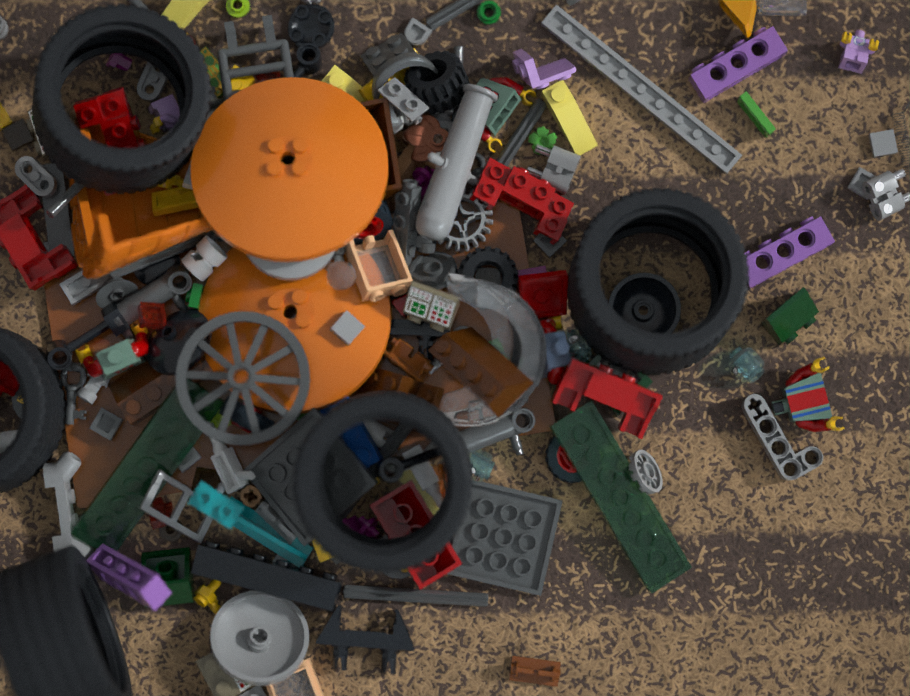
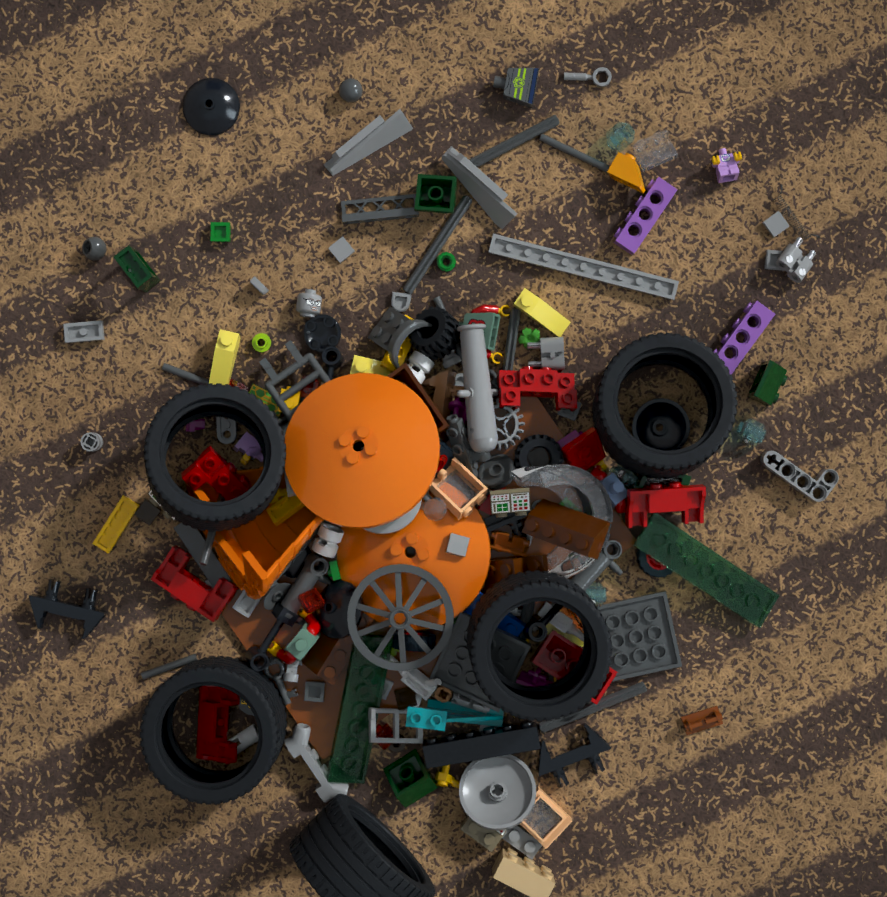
camera: 30 degrees left, 5 degrees up
light grey plate [15,156,58,197] -> none
medium lavender brick [86,544,171,611] -> none
light grey hinge [378,77,429,125] -> none
copper plate [403,115,449,162] -> none
lavender bracket [512,49,576,89] -> none
light grey wheel [628,450,663,495] -> none
bright green tile [737,91,776,138] -> none
torso [771,357,844,432] -> none

